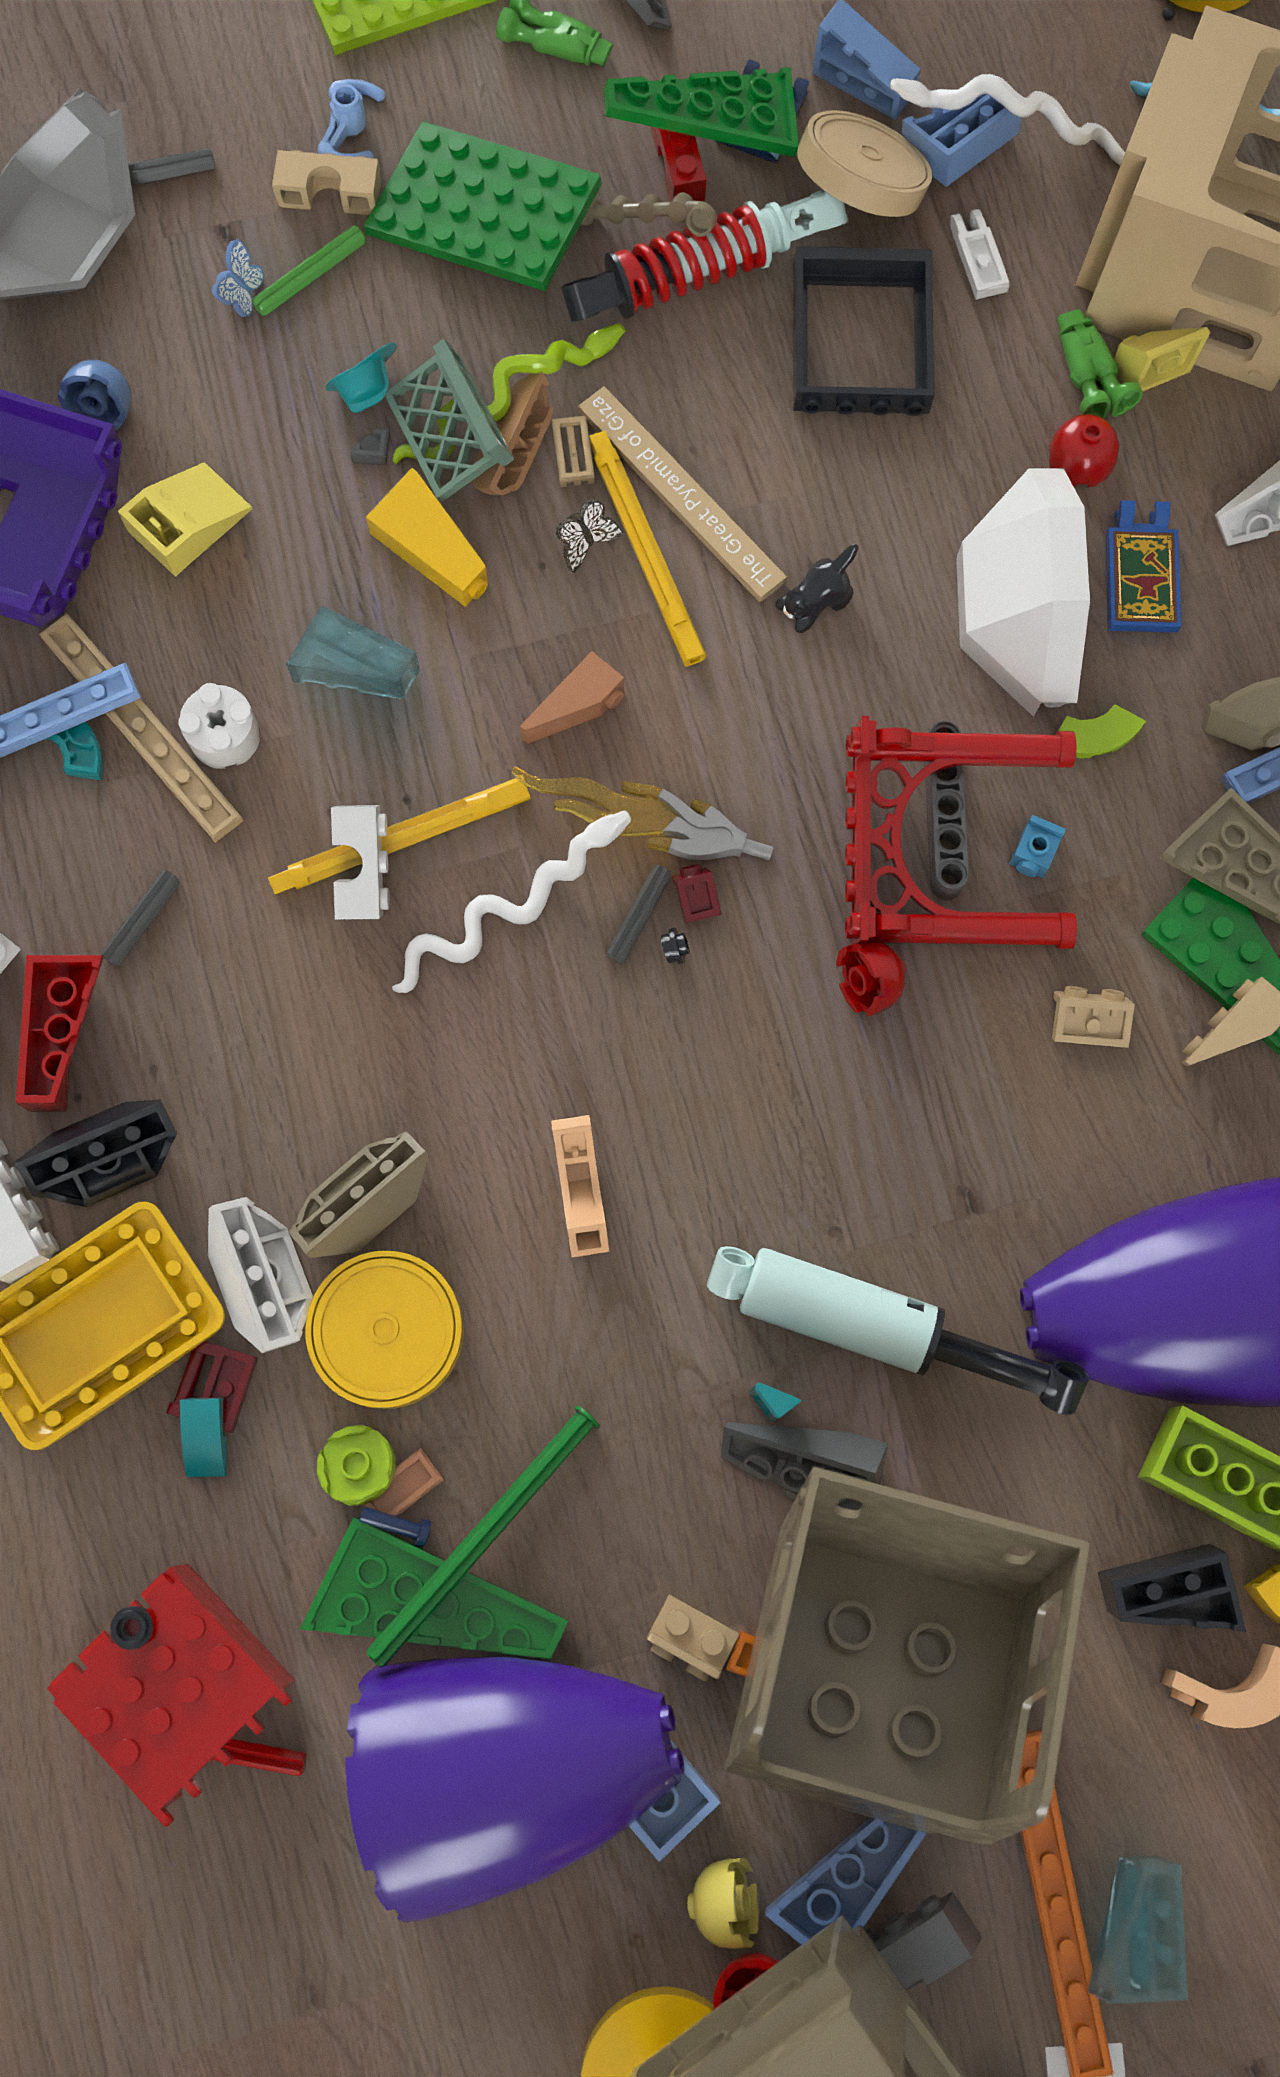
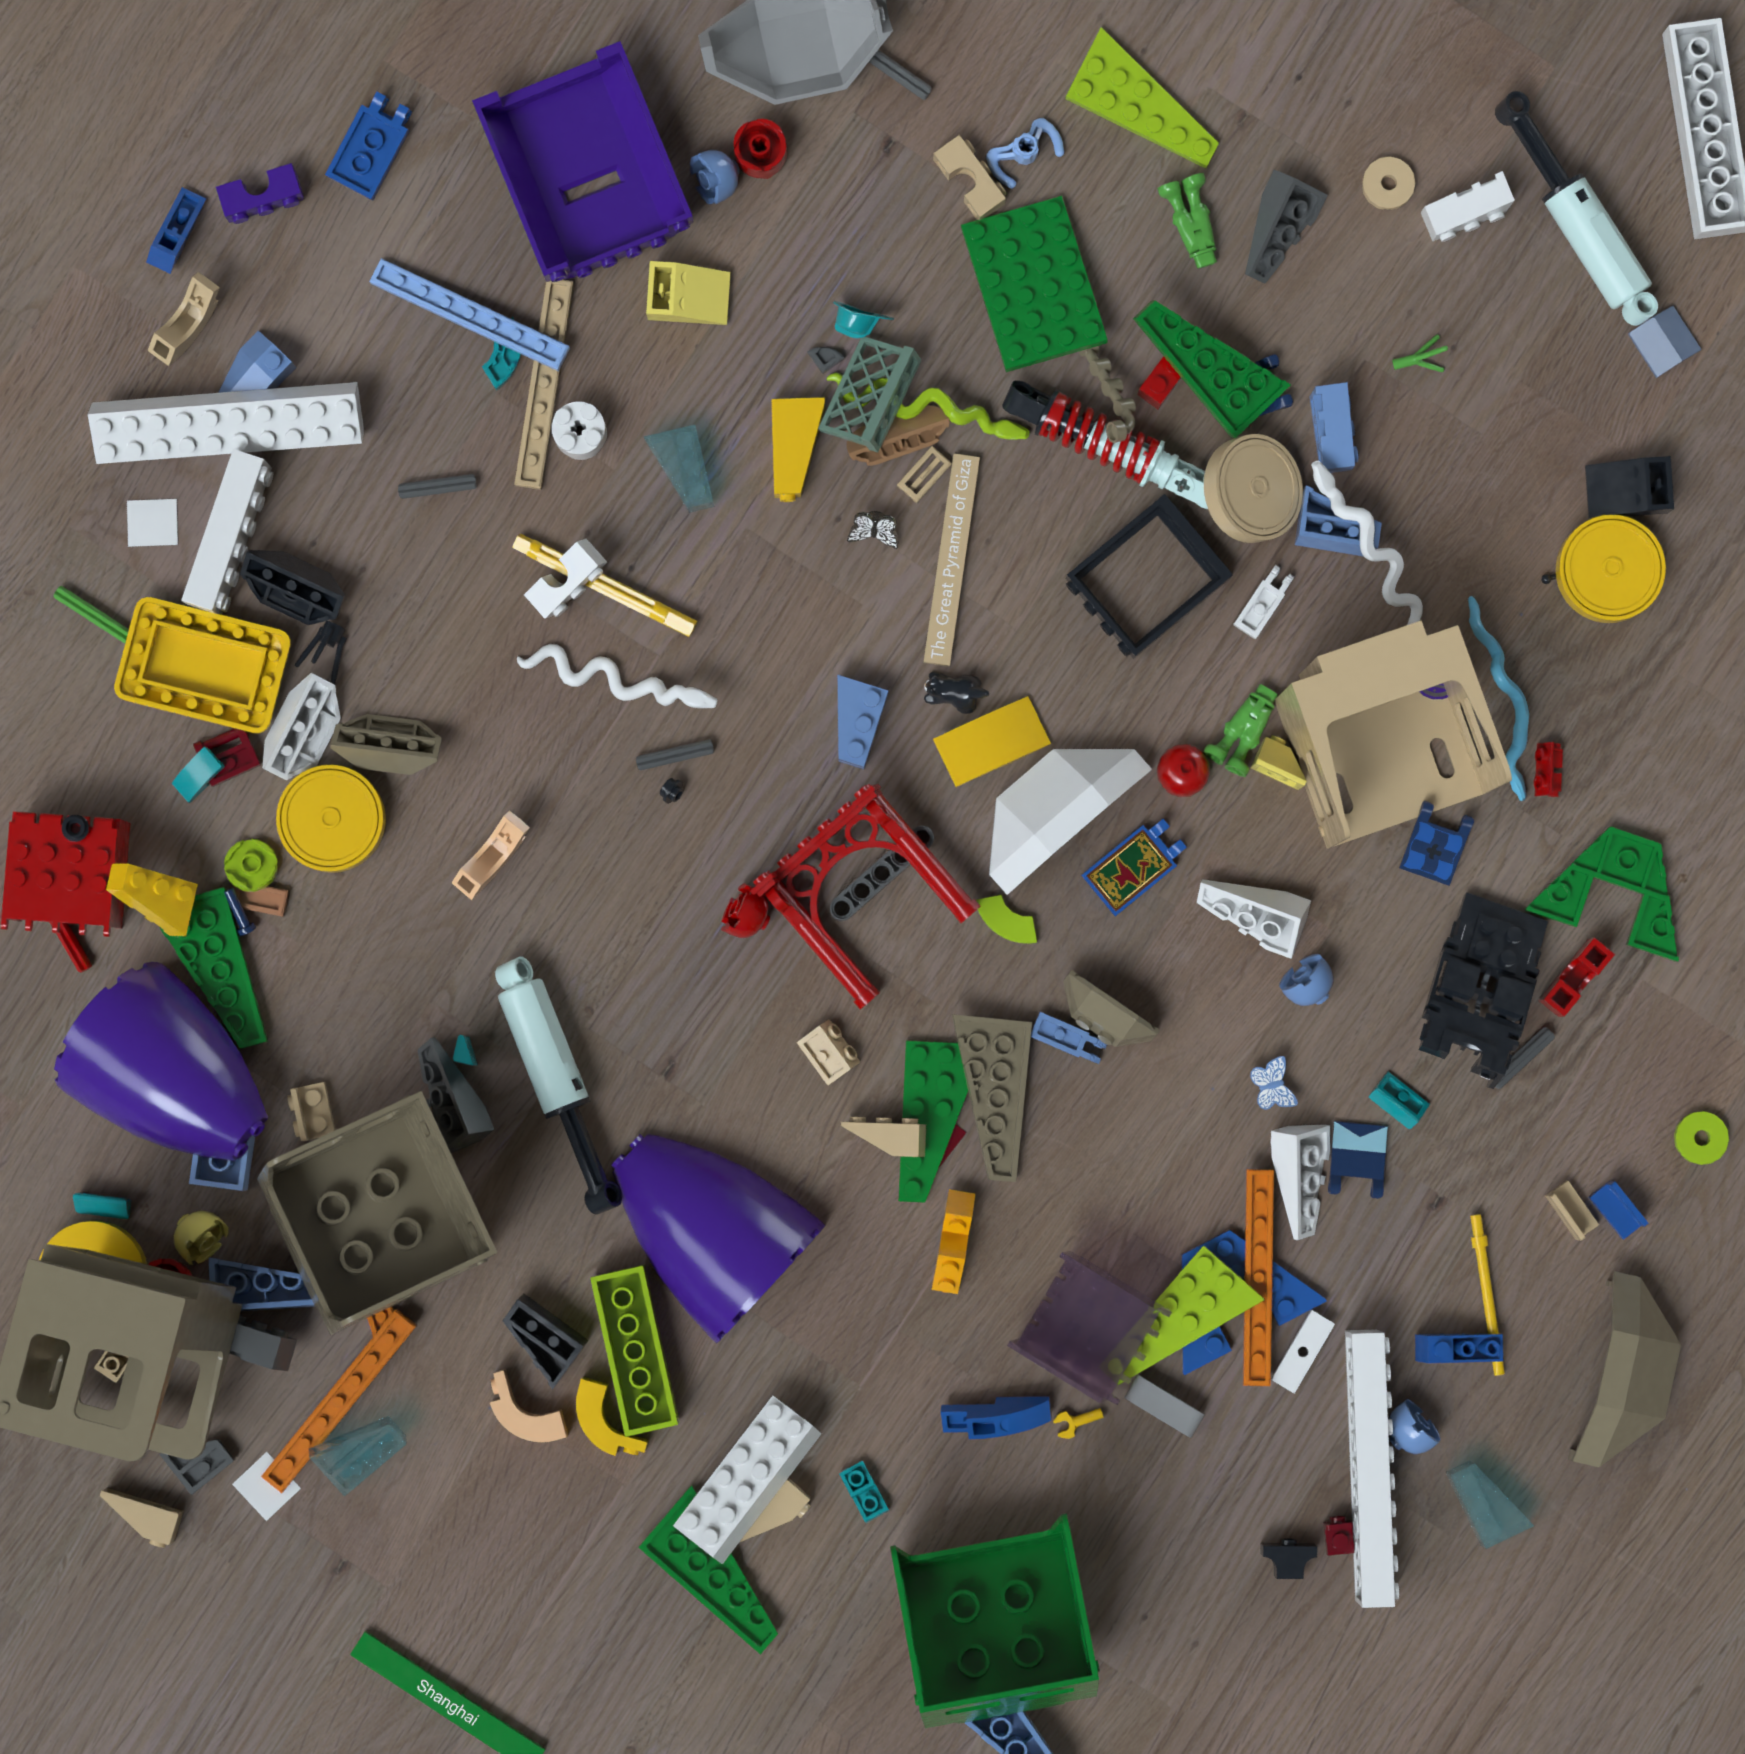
camera: 50 degrees right, 10 degrees up
red wedge [16,955,104,1112] -> none
medium blue animal [212,239,264,317] -> none
bright green axle [252,225,365,316] -> none
green axle [366,1405,600,1667] -> none
piece [512,766,773,861] -> none
nougat slope [520,651,625,744] -> none
yellow piece [589,430,707,667] -> none
dark red bracket [671,864,721,923] -> none
dark azure brick [1009,815,1066,878] -> none
none -> teal slope [73,1192,132,1219]
none -> yellow wedge [106,864,198,936]
none -> black plant [295,621,347,685]
none -> red brick [734,118,787,179]
none -> medium blue wedge [837,675,888,769]
none -> yellow slope [933,696,1051,788]

